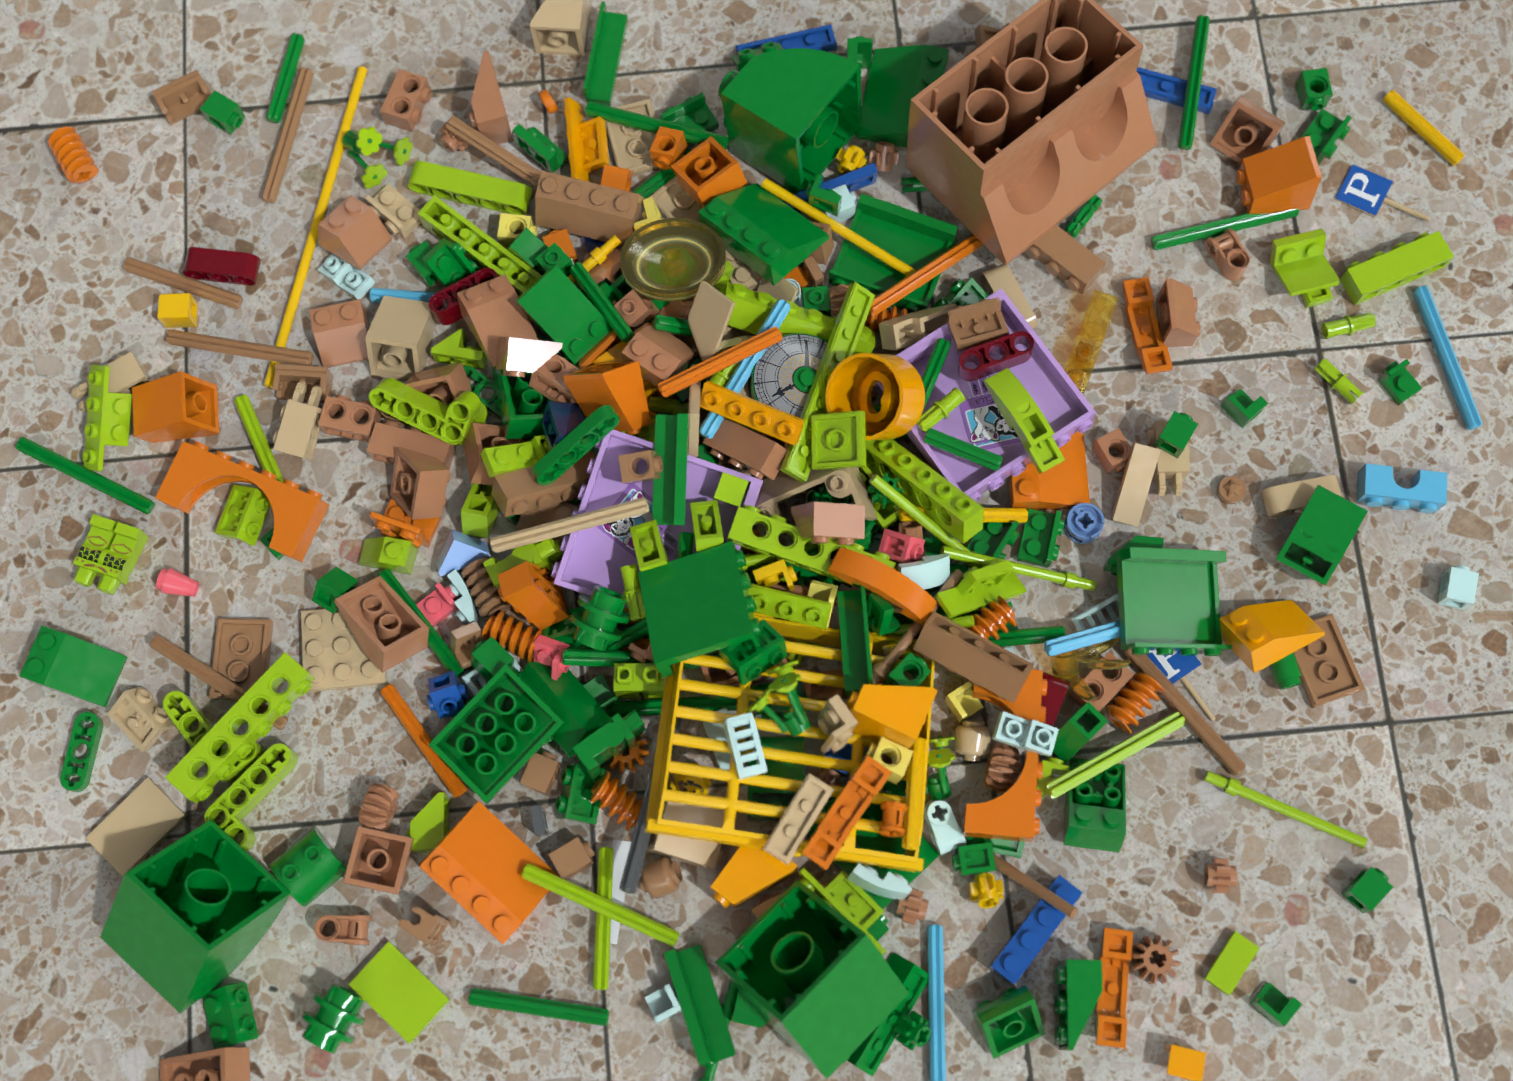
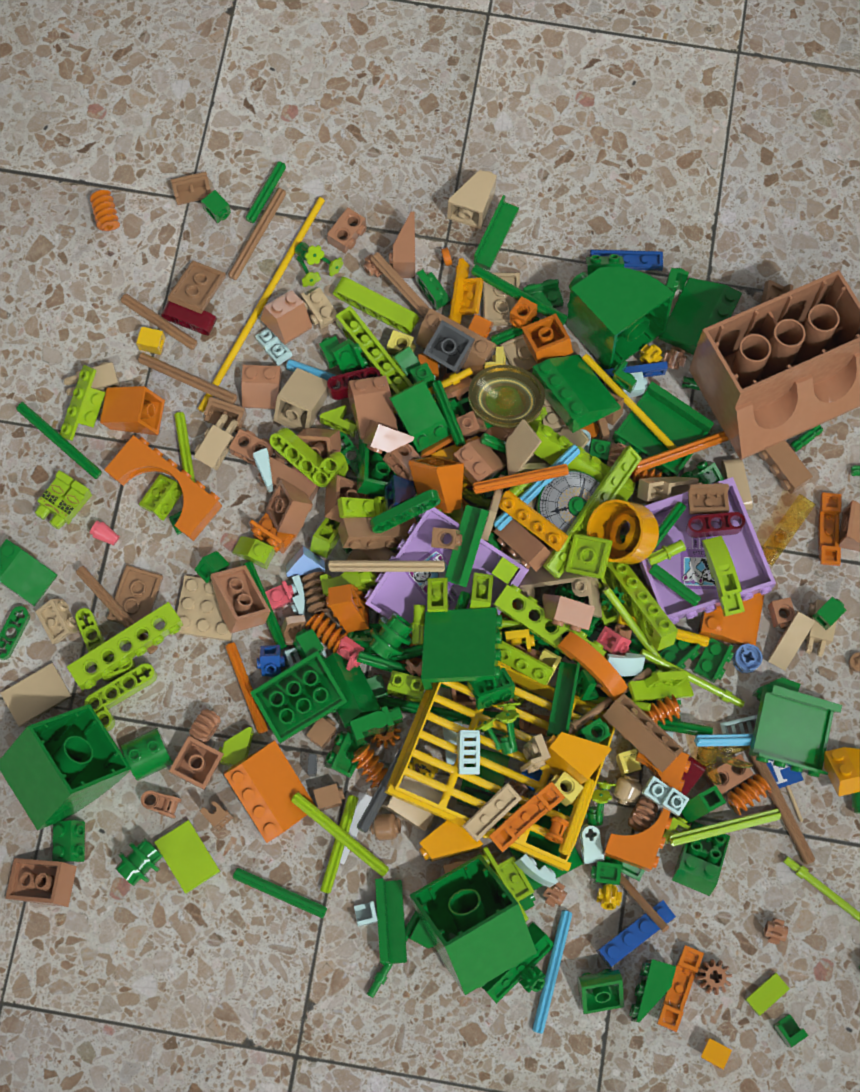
camera: 10 degrees right, 0 degrees up
none -> medium nougat tile [168,260,226,314]
none -> light aqua slope [253,448,273,492]
none -> dark grey slope [423,320,475,373]

